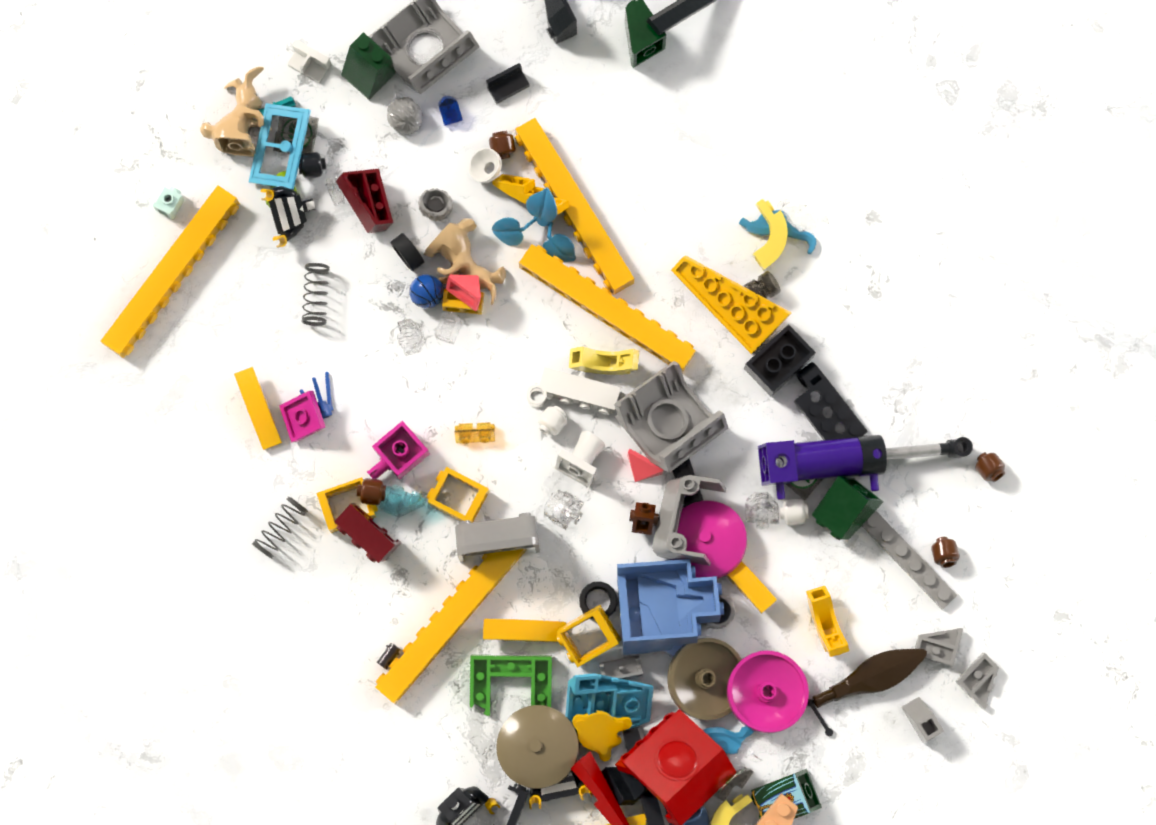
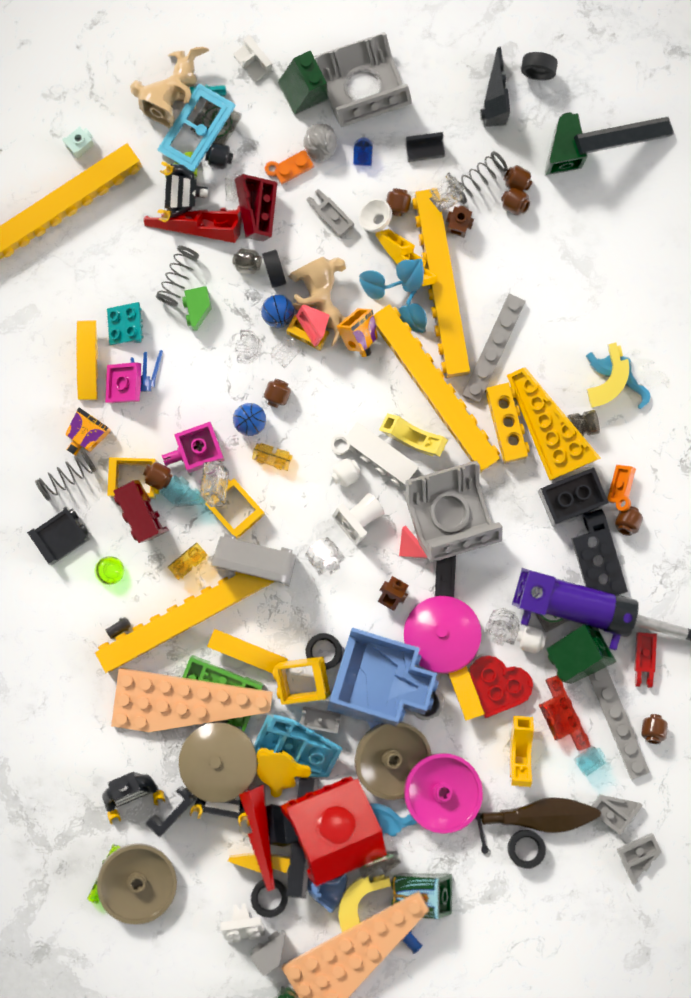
camera: 20 degrees right, 5 degrees up
light grey hair [418,188,453,221] -> none
light grey windscreen [652,475,726,566] -> none
light grey slope [901,697,944,743] -> none
none -> black panel [27,506,90,565]
none -> torso [65,407,111,456]
none -> clear neon green hair [94,556,125,585]
none -> teal hinge [107,302,144,345]
none -> light nougat wing [111,668,273,732]
none -> red wedge [143,206,242,243]
none -> clear yellow hinge [167,542,208,580]
none -> bright green slope [182,286,212,331]
none -> clear brick [199,460,229,507]
none -> clear smoke head [232,248,262,274]
none -> blue piece [233,403,266,436]
none -> reddish brown head [264,378,291,408]
none -> orange hinge [265,149,314,185]
none -> light grey hinge [306,189,355,238]
none -> light orange torso [336,308,378,357]
none -> clear hair [429,172,465,212]
none -> reddish brown brick [446,206,474,238]
none -> dark grey piece [450,151,508,204]
none -> light grey plate [462,293,526,403]
none -> red plate [469,655,533,718]
none -> yellow brick [485,382,530,464]
none -> reddish brown head [501,188,530,216]
none -> reddish brown head [503,165,533,191]
none -> black tyre [508,830,546,869]
none -> clear red bracket [539,675,591,751]
none -> clear light blue brick [573,746,606,776]
none -> orange hinge [607,465,636,512]
none -> reddish brown head [615,506,643,536]
none -> red hinge [634,632,657,688]

